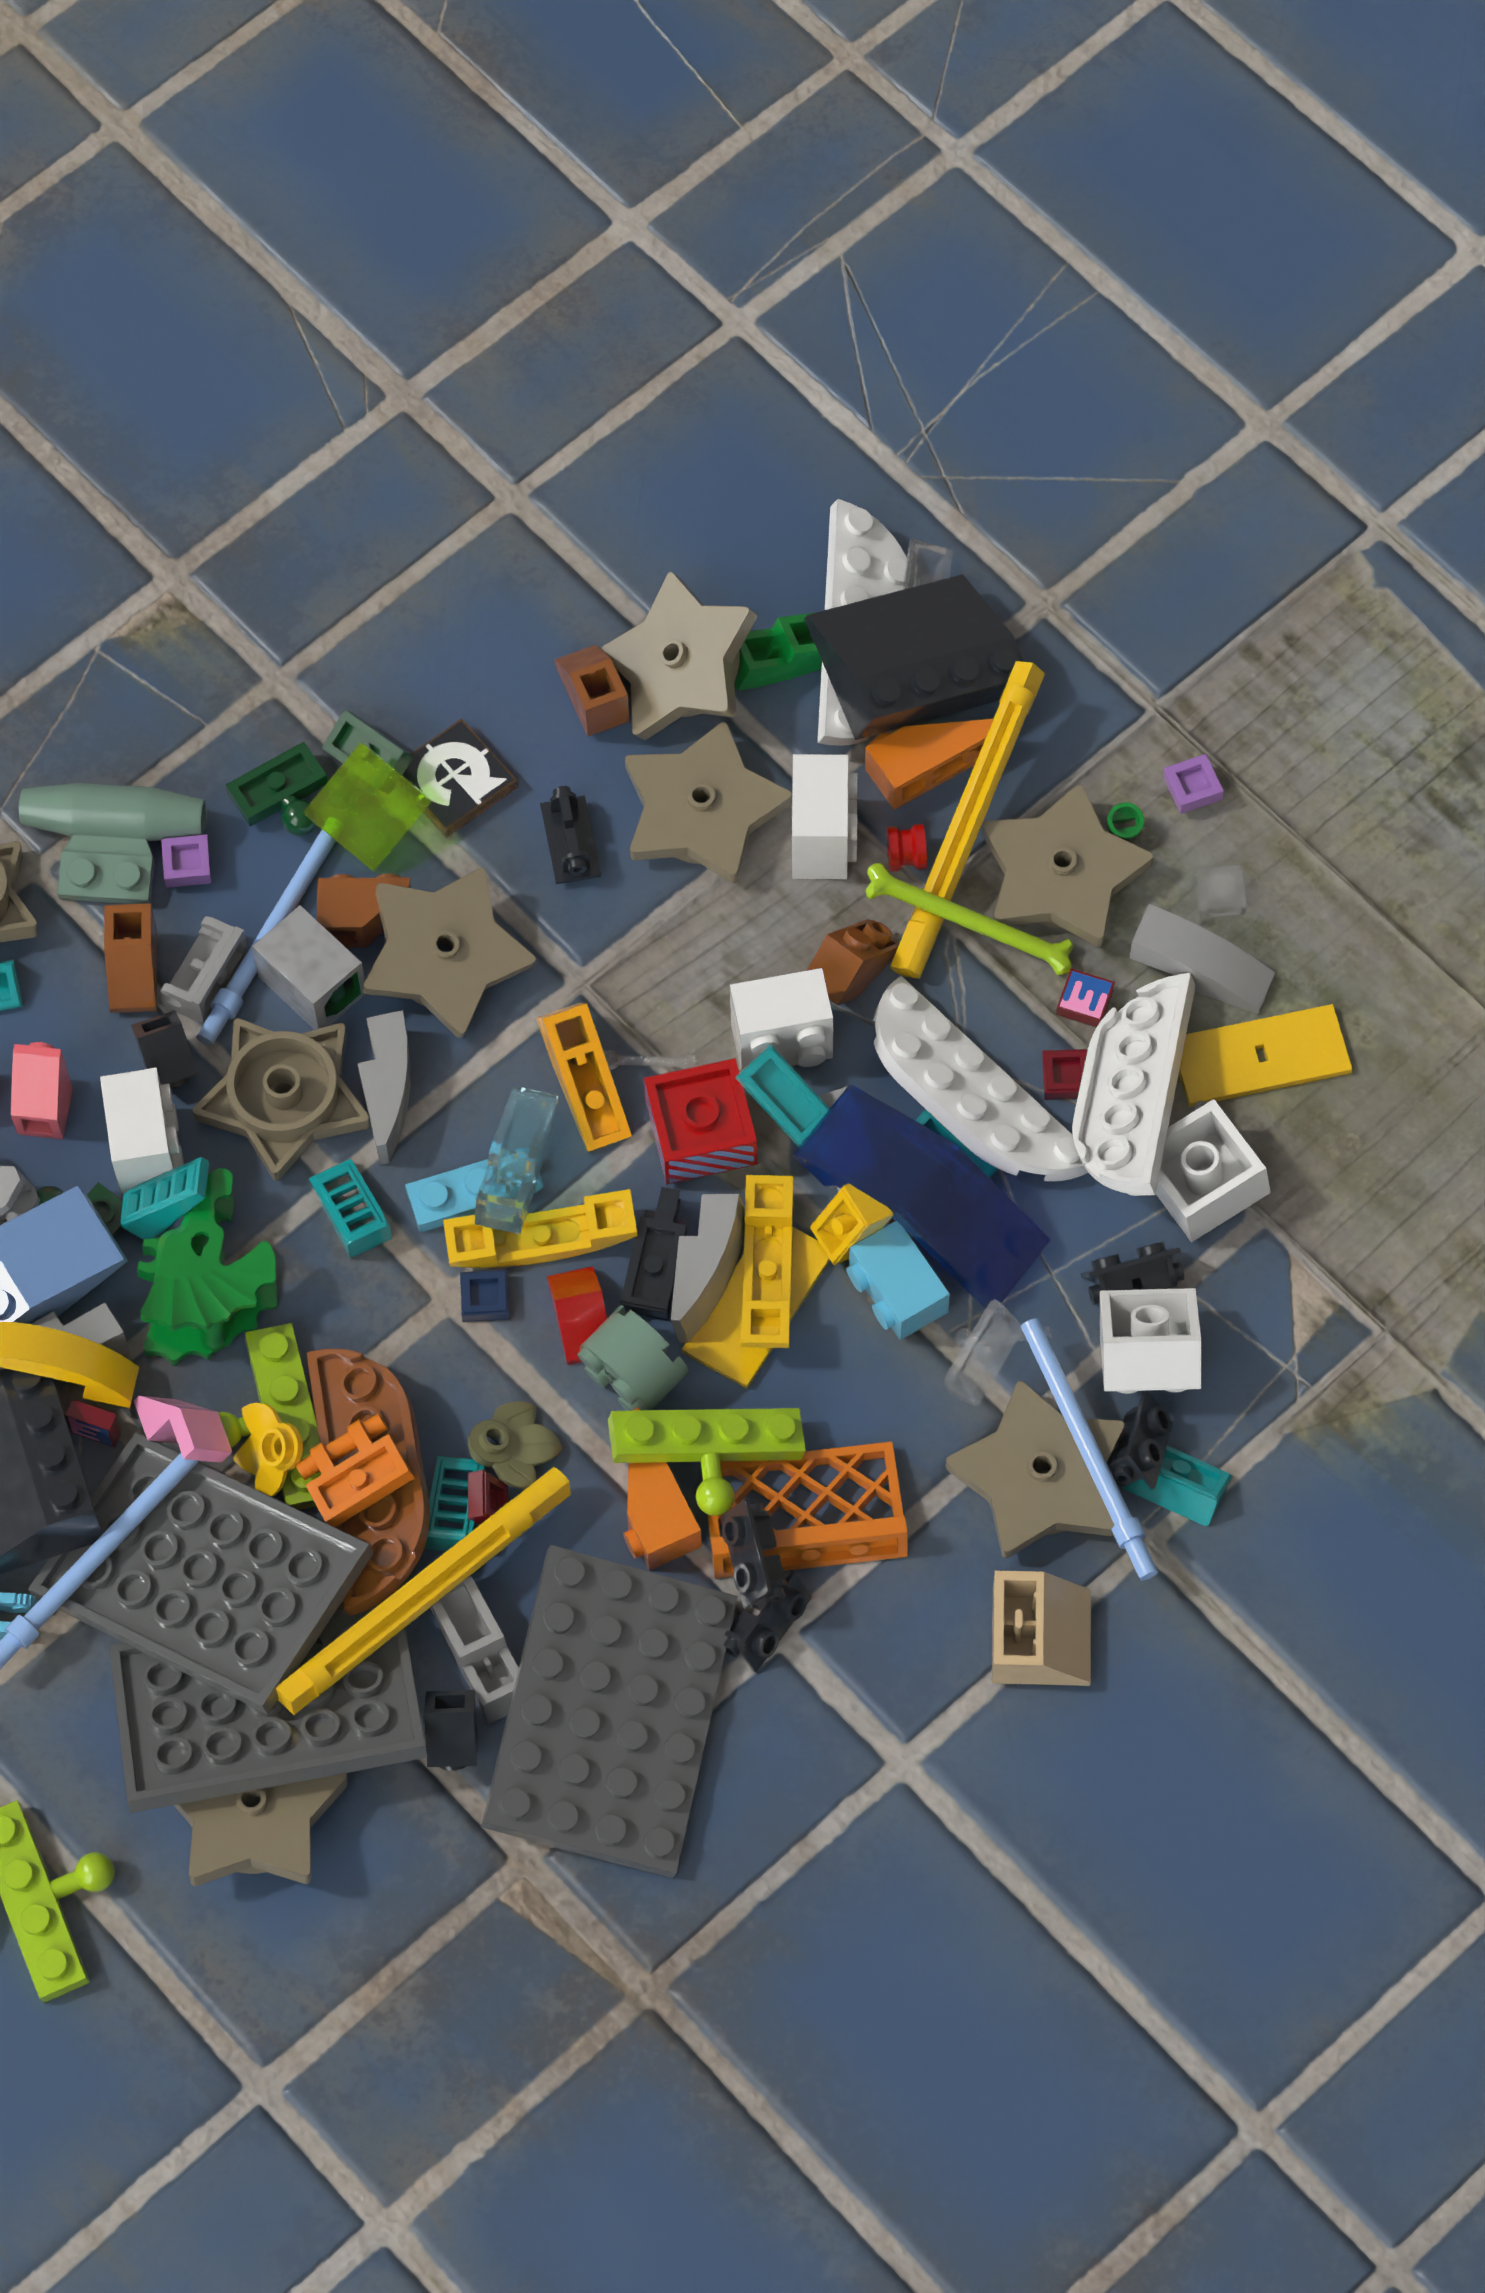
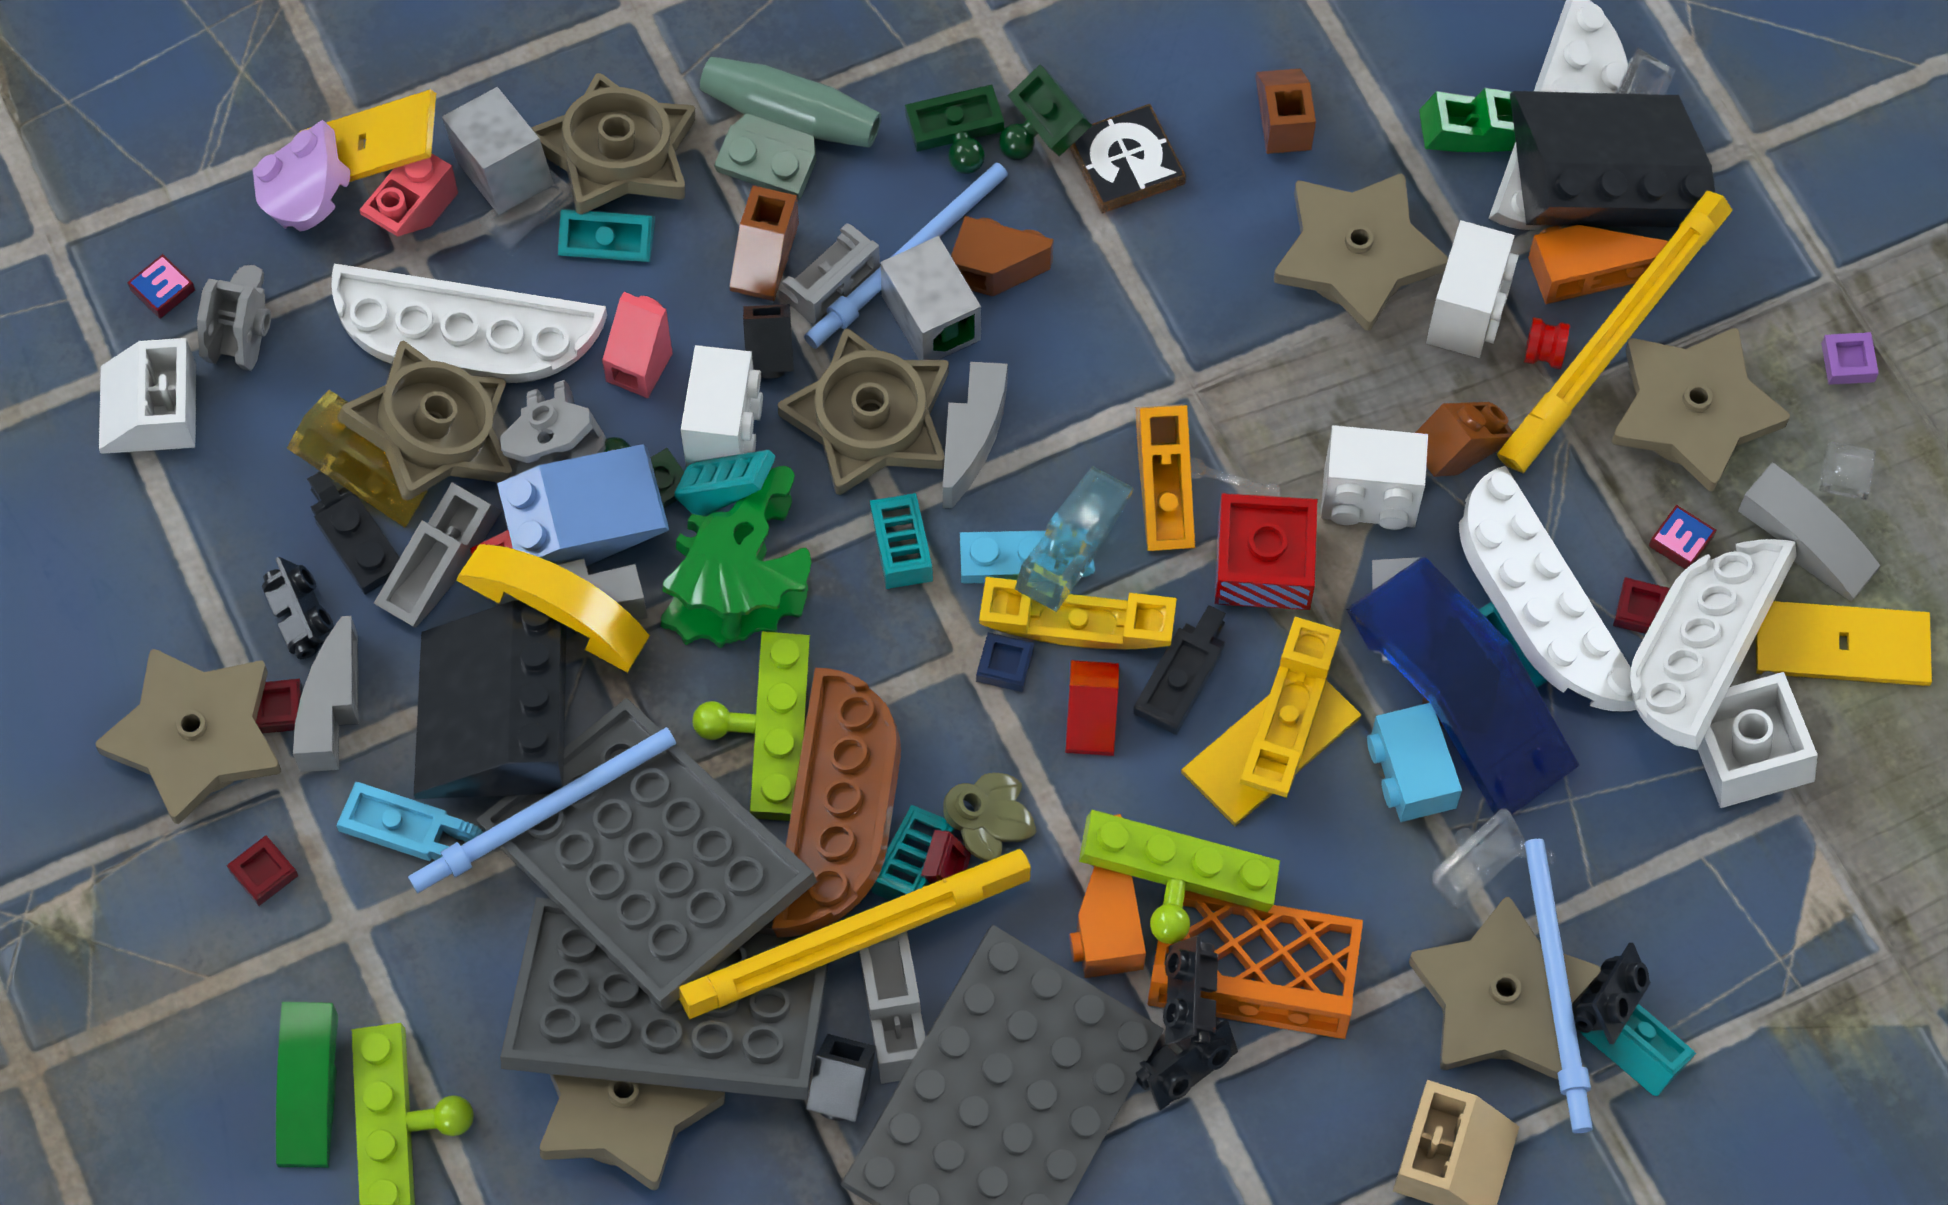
camera: 15 degrees right, 0 degrees up
dark red tile [65,1400,122,1448] -> none
bright pink slope [134,1395,232,1463] -> none
medium lavender plate [161,835,212,888] -> none
yellow plate [233,1403,303,1497] -> none
orange plate [296,1413,415,1528] -> none
clear neon green plate [303,742,433,872] -> none
dark tan plate [362,867,536,1038] -> none
black hinge [540,786,601,885] -> none
sand green brick [577,1305,689,1411] -> none
plate [601,572,758,741] -> none
light grey slope [671,1194,745,1343] -> none
teal tile [735,1045,835,1147] -> none
yellow slope [810,1184,894,1265] -> none
lime piece [865,863,1074,976] -> none
black hinge [1081,1241,1184,1305] -> none
white brick [1100,1288,1201,1394] -> none
green hinge [1106,802,1144,841] -> none

